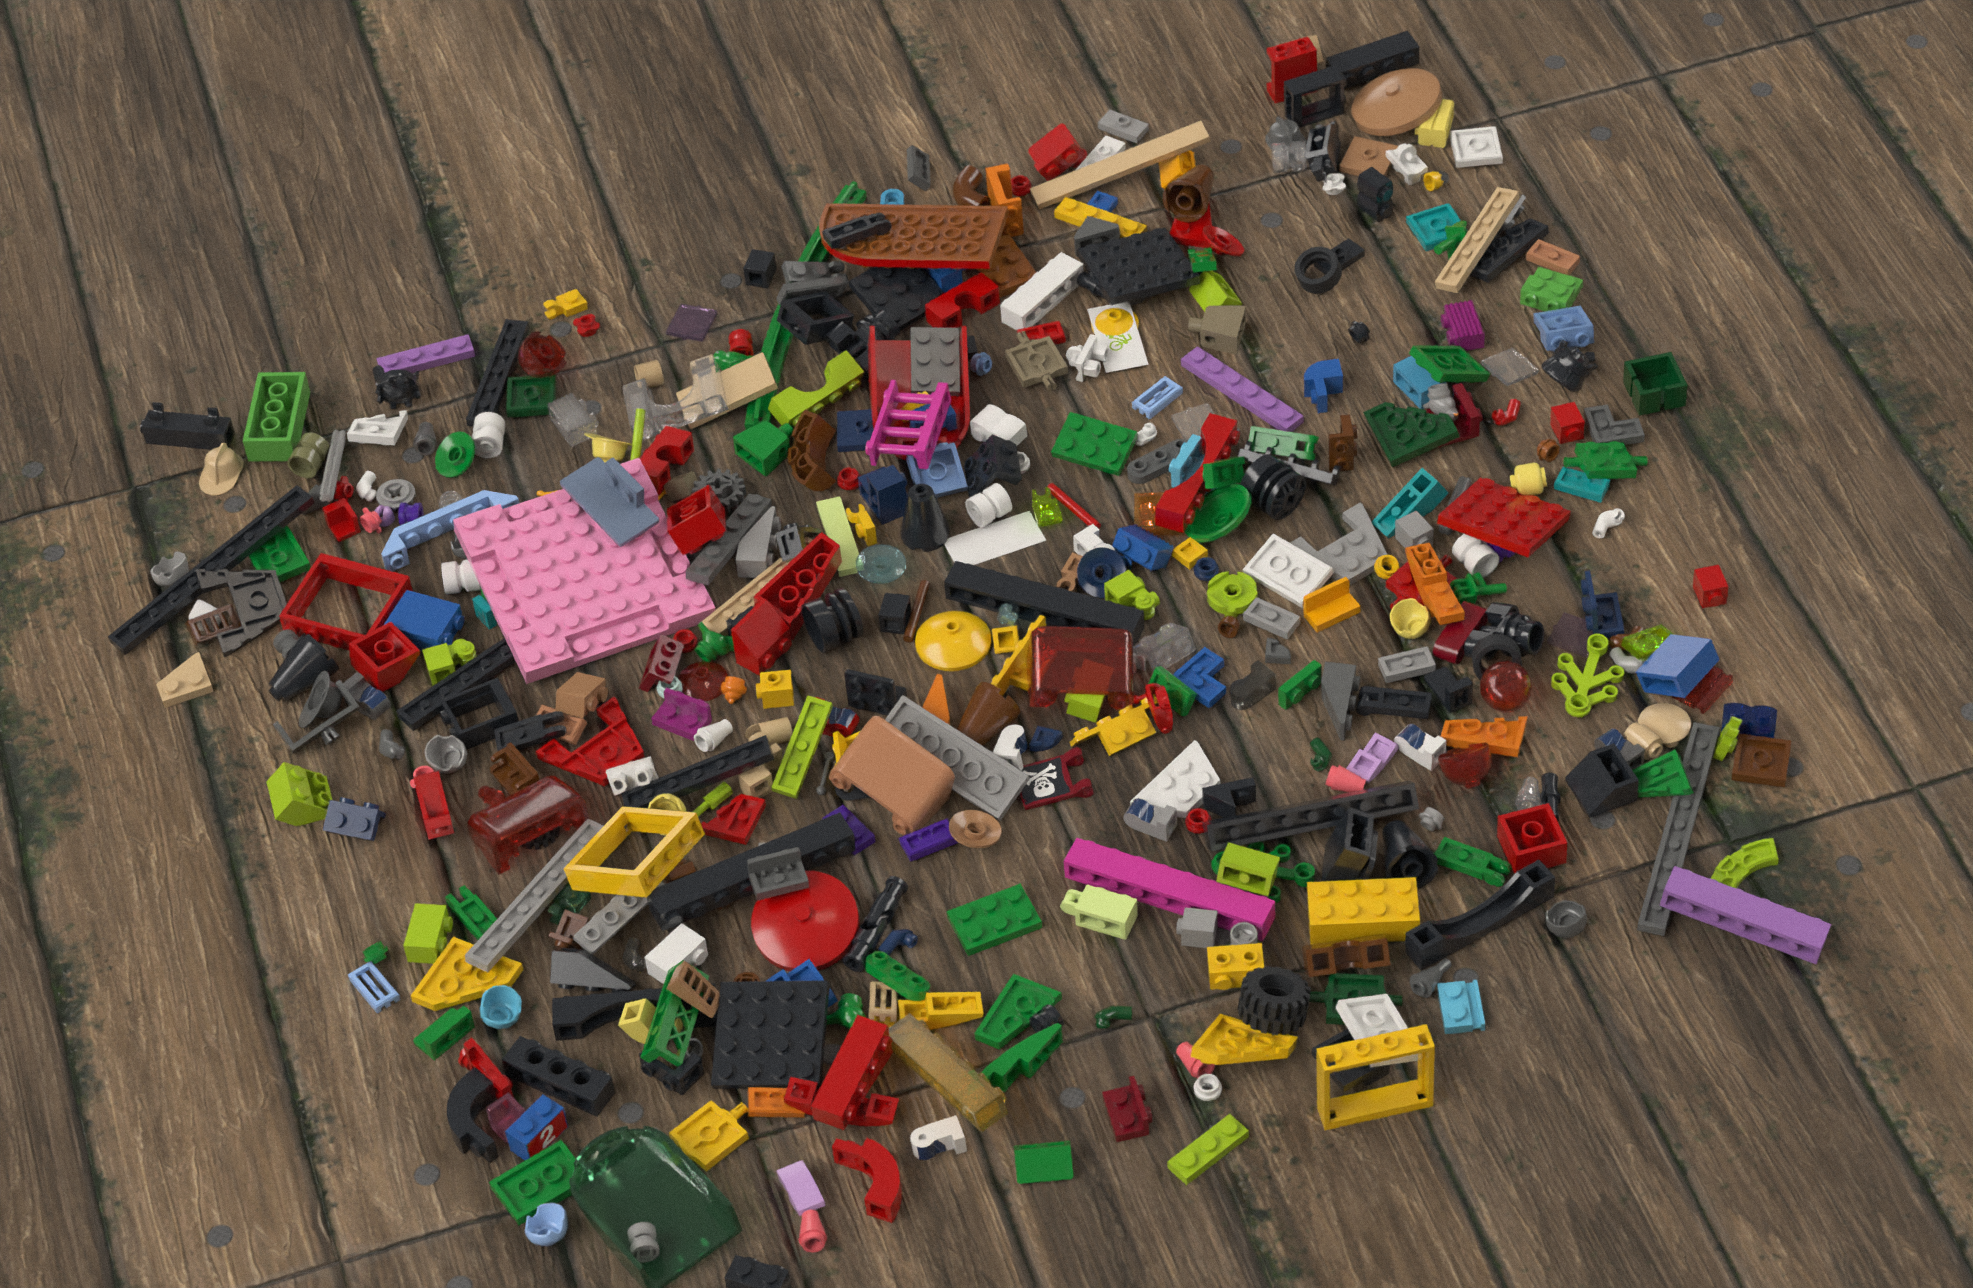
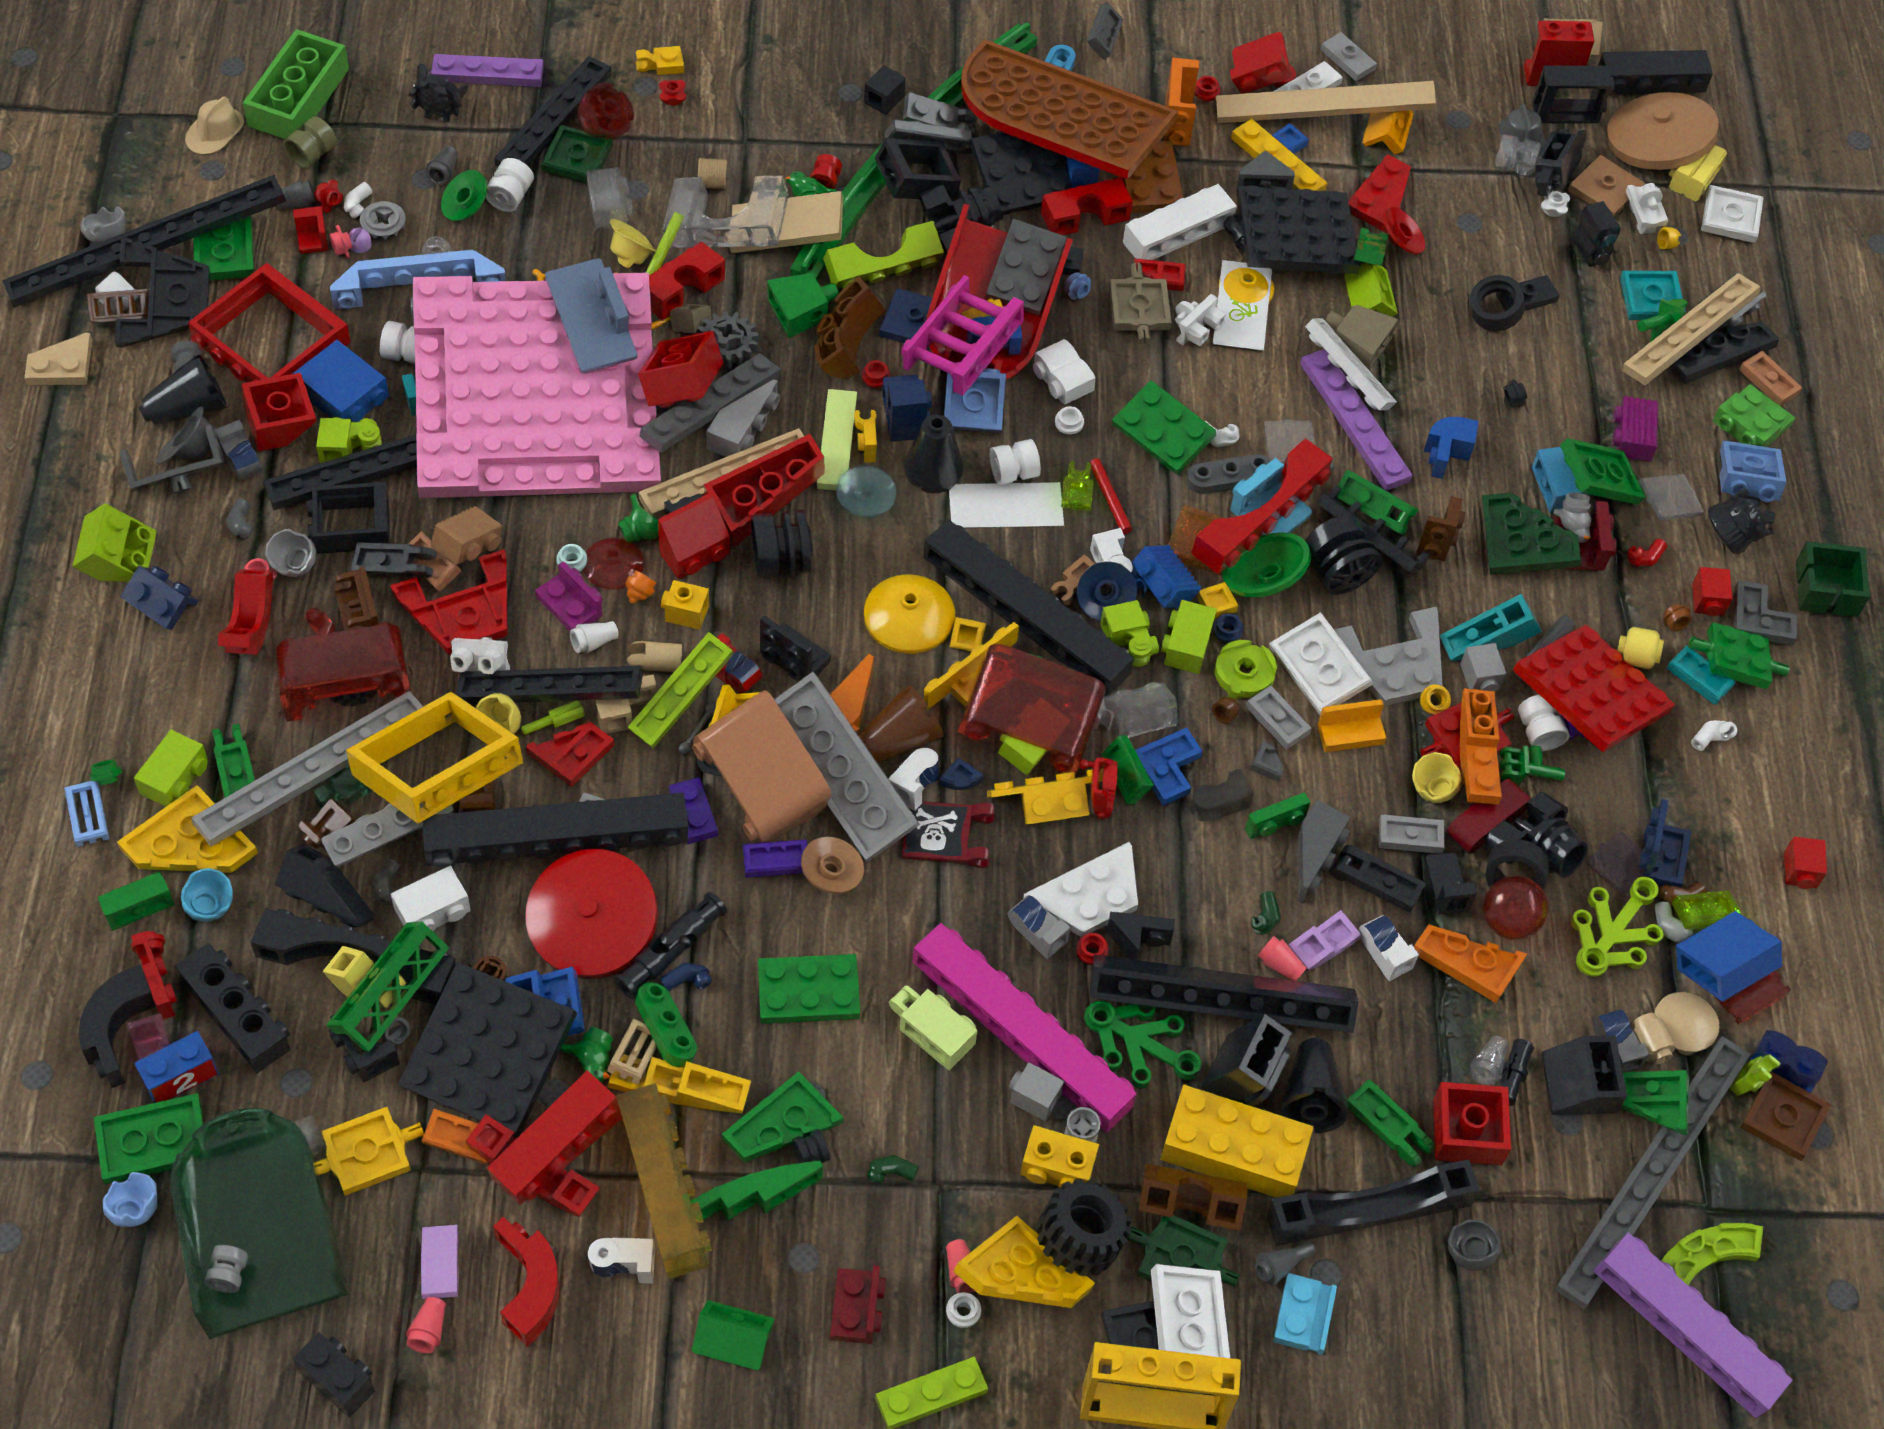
camera: 10 degrees right, 10 degrees up
black brick [140,402,235,450] -> none
light grey axle [320,429,346,502] -> none
white wing [347,410,408,446] -> none
dark purple wheel [399,502,423,526] -> none
dark red bracket [638,634,684,693] -> none
clear purple piece [666,304,717,342] -> none
medium nougat slope [666,961,720,1018] -> none
red plate [673,629,698,653] -> none
dark grey bracket [747,847,809,901] -> none
bracket [775,523,821,562] -> none
black hinge [822,212,892,249] -> none
black brick [878,593,911,635] -> none
reddish brown bar [903,580,930,643] -> none
reddish brown cylinder [953,165,990,206] -> none
black bracket [964,434,1022,498] -> none
clear light blue arm [997,603,1018,626] -> none
light blue tile [1132,376,1183,419] -> none
reddish brown cone [1163,165,1214,222] -> none
green plate [1202,456,1245,489] -> none
lime brick [1216,842,1280,896] -> none
light grey plate [1419,807,1445,831] -> none
clear red cylinder [1438,742,1492,788] -> none
none -> lime brick [1161,600,1217,674]
none -> white plate [1305,318,1397,411]

